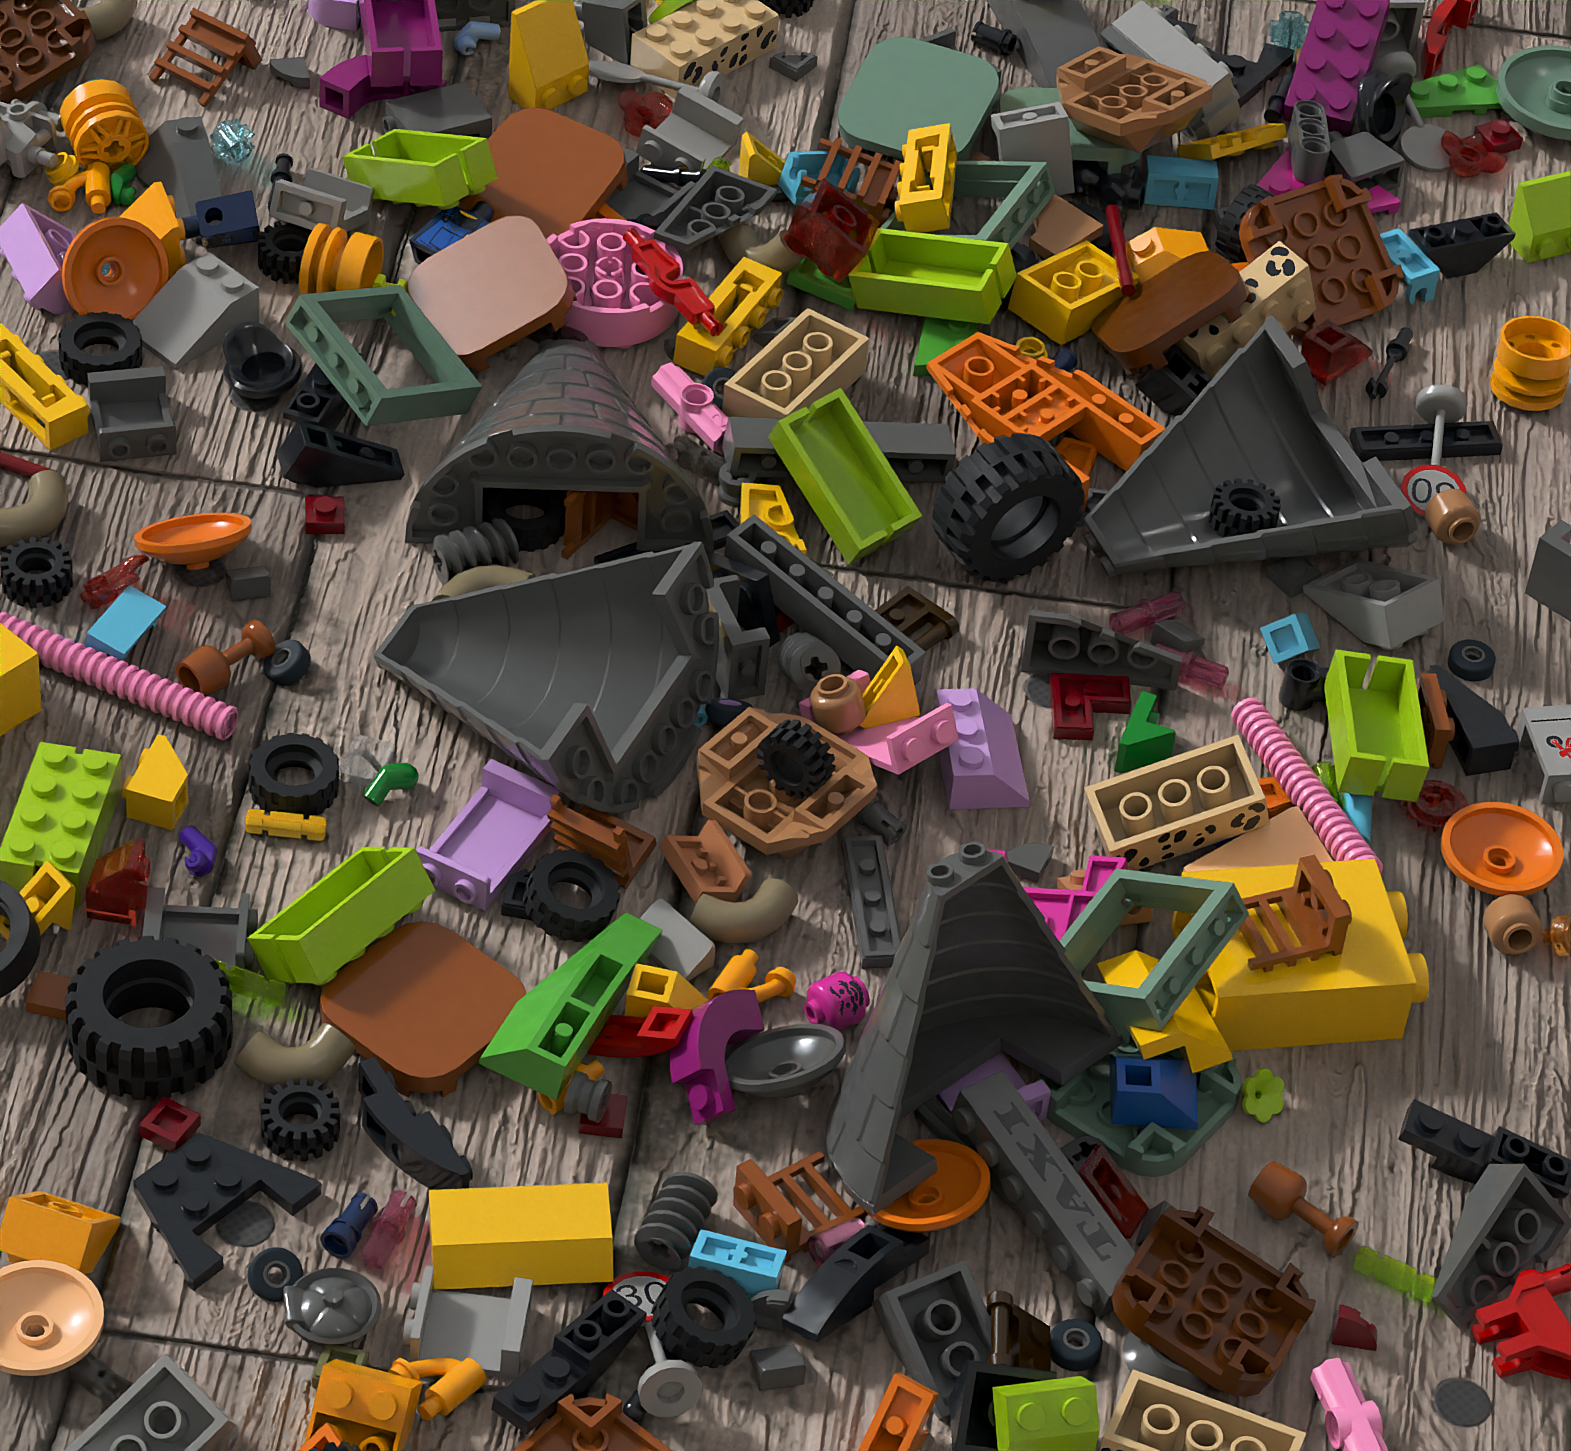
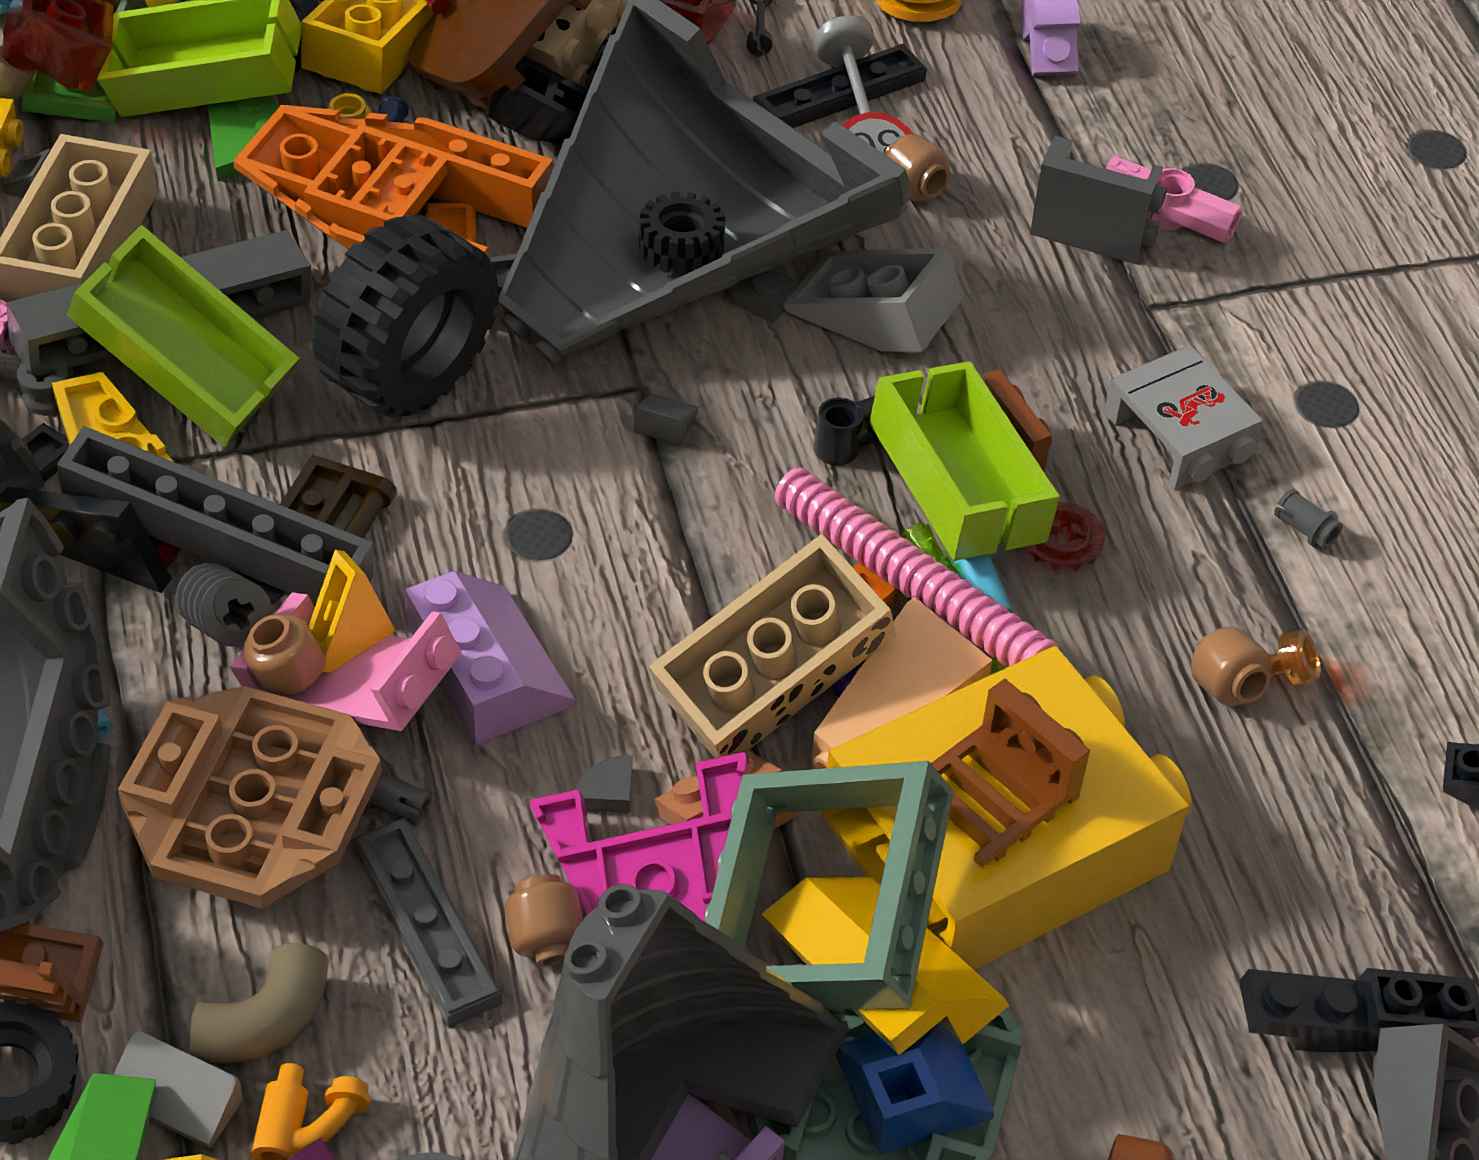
camera: 20 degrees left, 5 degrees up
nougat bracket [659,820,751,904] -> none
black wheel [705,698,753,726] -> none
dark grey panel [707,575,770,700] -> none
black tyre [756,719,836,799] -> none
dark pink head [804,972,870,1032] -> none
dark grey wedge [1021,610,1182,690] -> none
dark red tile [1049,673,1131,741] -> none
clear pink axle [1110,591,1186,635] -> none
green slope [1114,691,1176,773] -> none
clear pink axle [1155,643,1229,688] -> none
lime plant [1242,1068,1285,1123] -> none
medium azure panel [1260,612,1320,664] -> none
black slope [1429,665,1519,776] -> none
orange dish [1441,802,1564,896] -> none
black wheel [1448,639,1496,682] -> none

